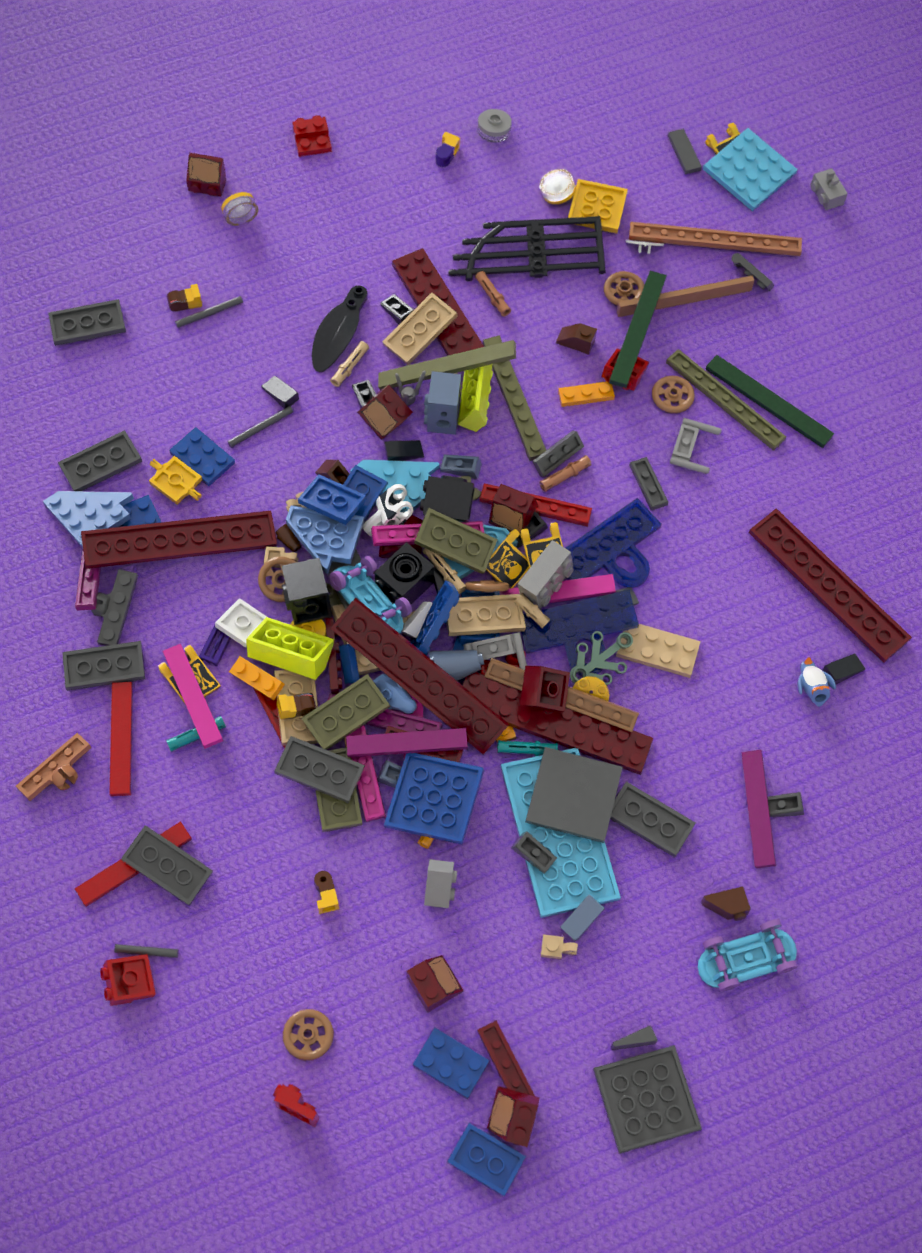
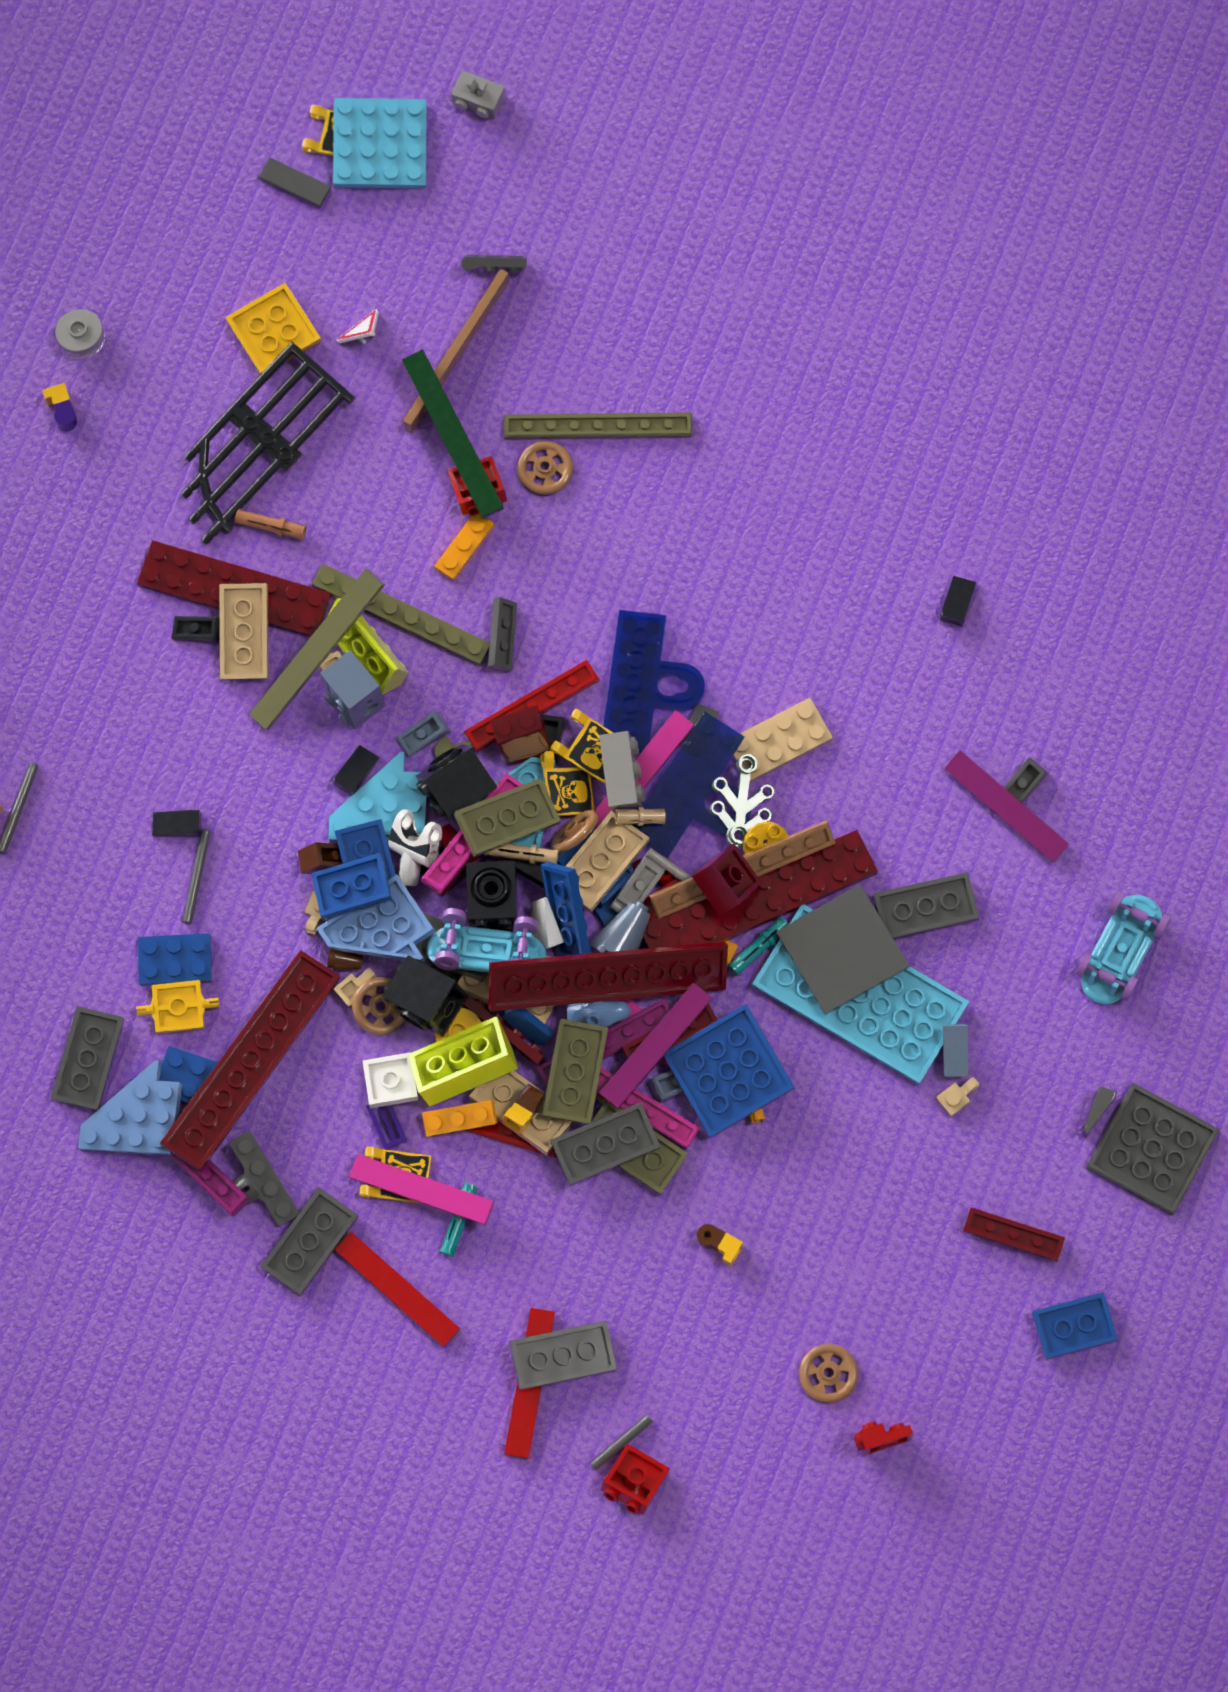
camera: 35 degrees left, 10 degrees up
nougat plate [16,733,92,801] -> none
black plant [312,285,368,372] -> none
tan pin [330,341,369,387] -> none
slope [352,380,376,408] -> none
slope [357,385,413,440] -> none
light grey plant [395,371,426,406] -> none
dark red slope [406,955,464,1013] -> none
blue plate [413,1028,490,1099] -> none
light grey brick [424,859,457,908] -> none
dark red slope [487,1086,540,1147] -> none
dark grey slope [511,831,557,874] -> none
nougat pin [539,455,592,492] -> none
clear piece [540,169,576,204] -> none
reddish brown slope [556,323,597,355] -> none
medium nougat plate [604,271,644,306] -> none
nougat plate [629,222,802,256] -> none
dark grey tile [629,457,668,511] -> none
light grey plate [670,418,721,474] -> none
reddish brown slope [701,886,751,921] -> none
dark green tile [706,355,834,448] -> none
dark red plate [749,508,912,663] -> none
animal [797,657,836,707] -> none

